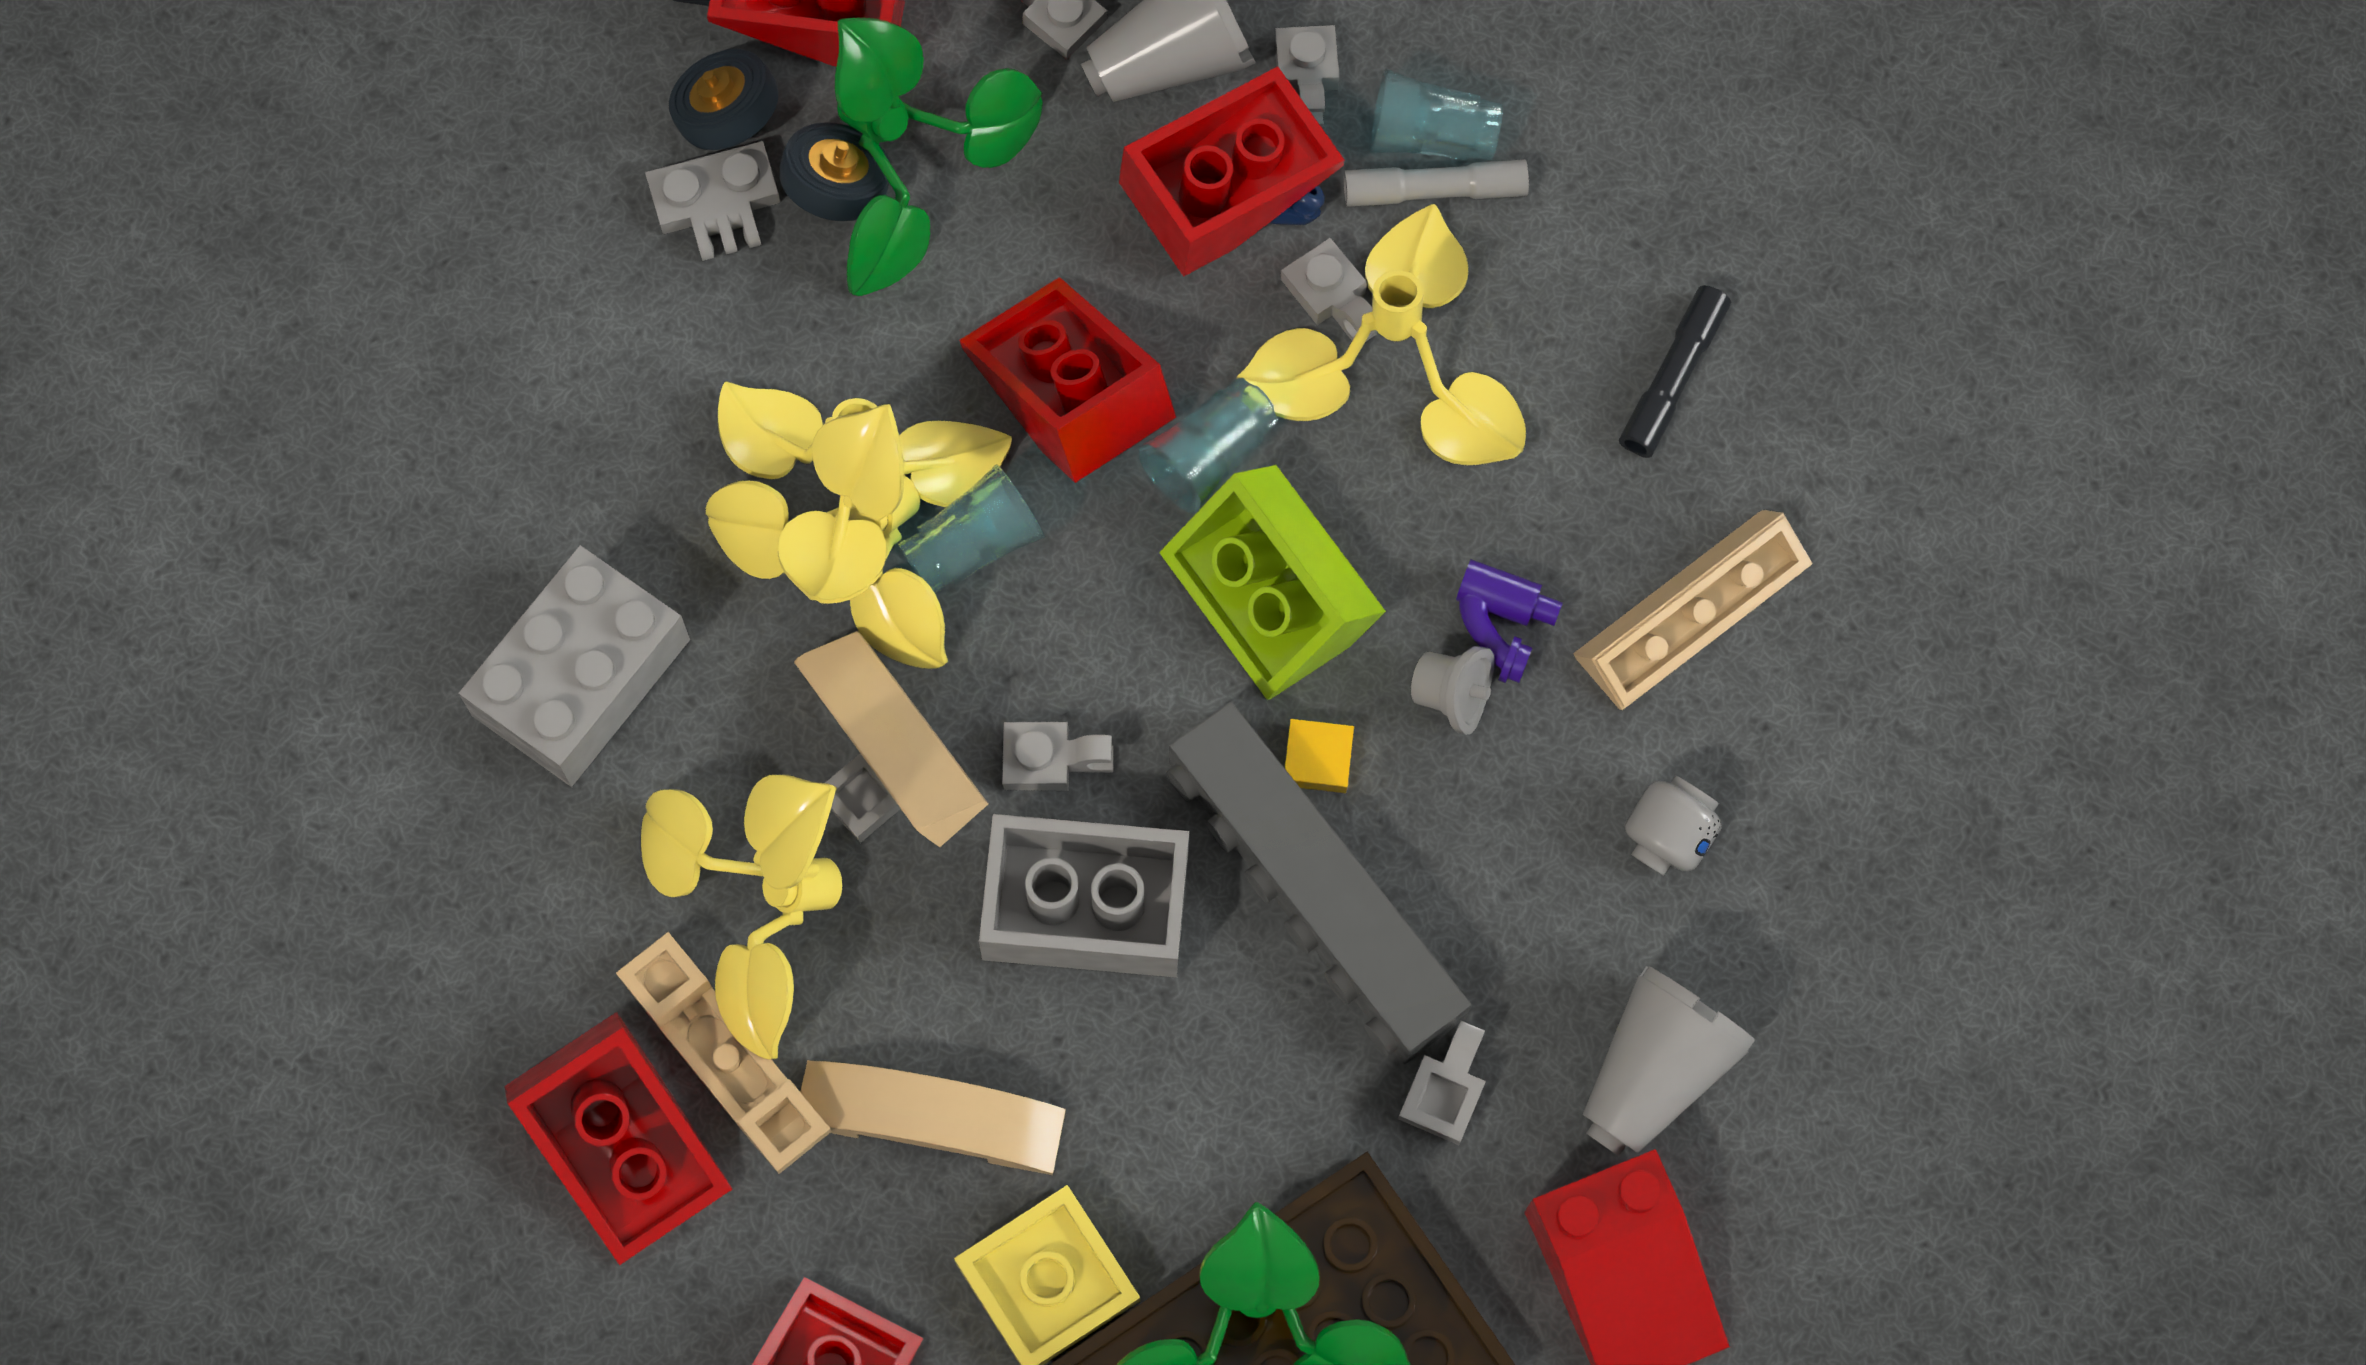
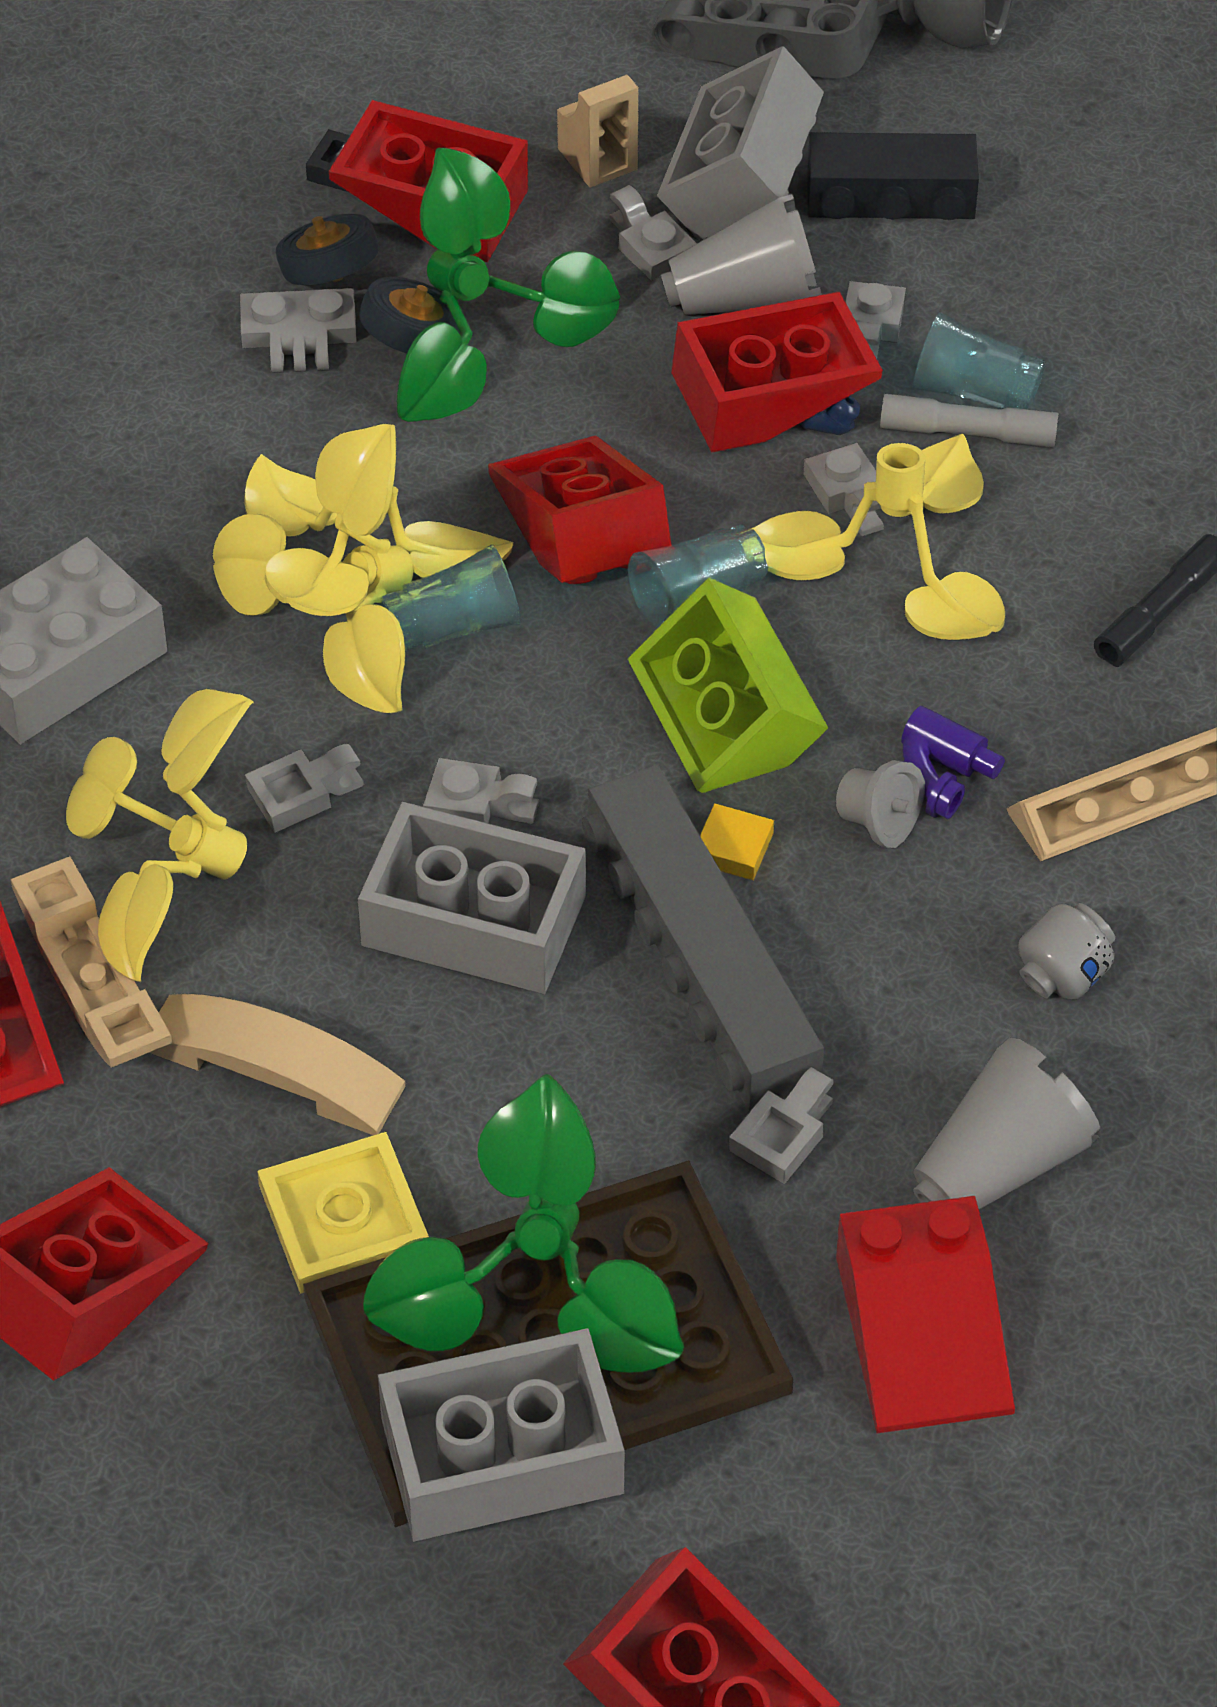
camera: 15 degrees right, 20 degrees down
tan slope [794,631,988,847] -> none

